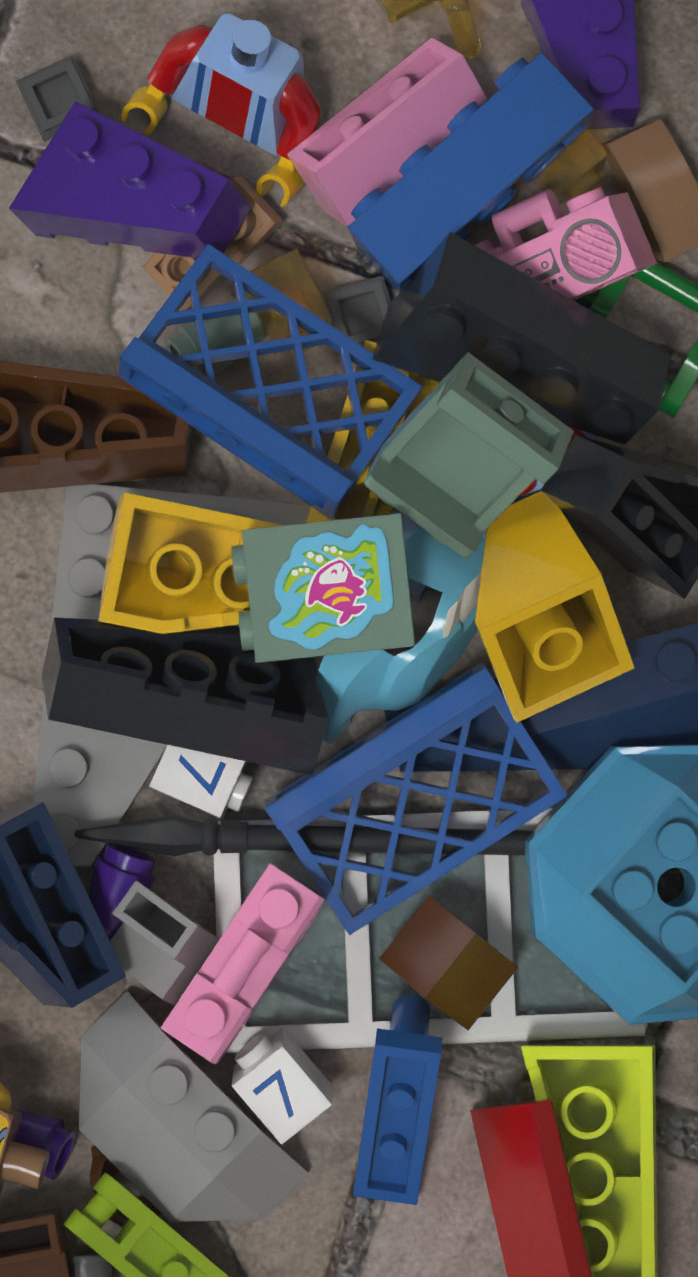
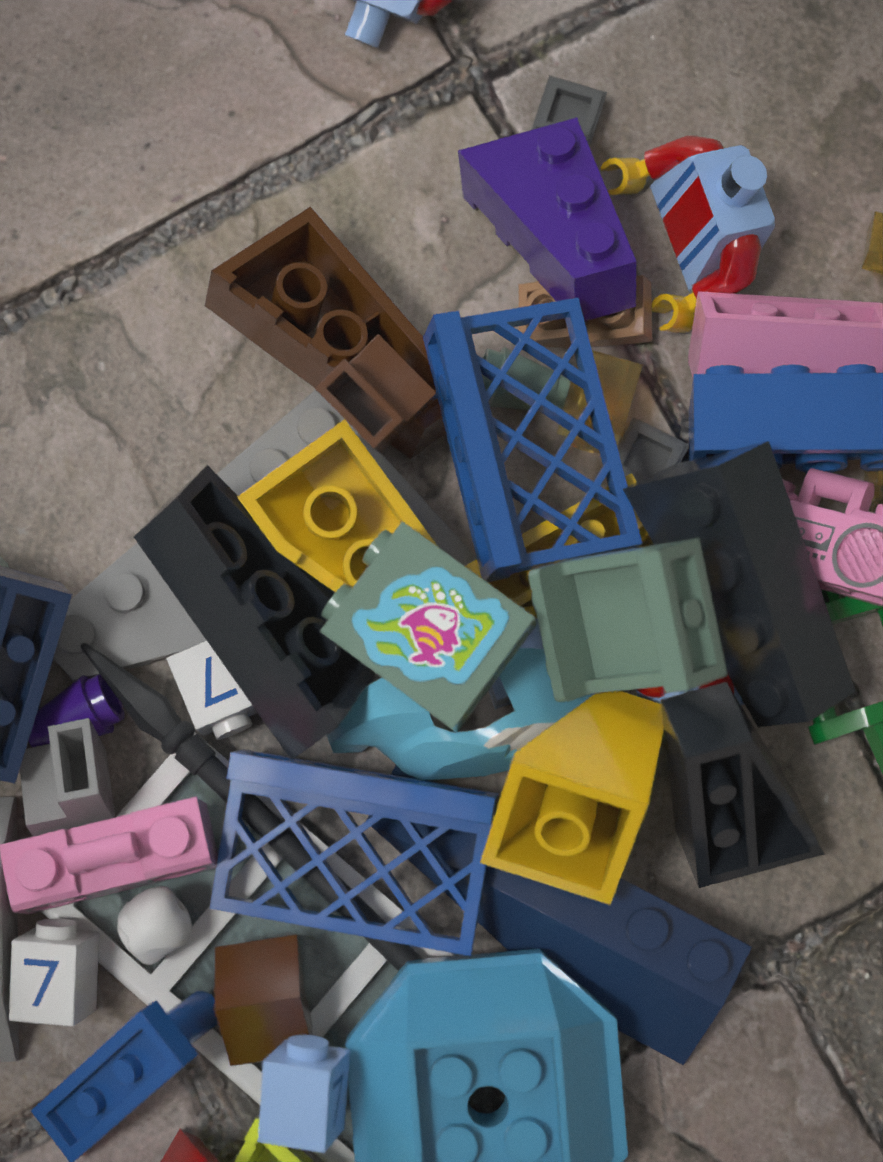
camera: 40 degrees right, 5 degrees down
none -> white piece [117,886,193,965]
none -> light blue brick [258,1035,350,1153]
none -> reddish brown piece [315,334,438,454]

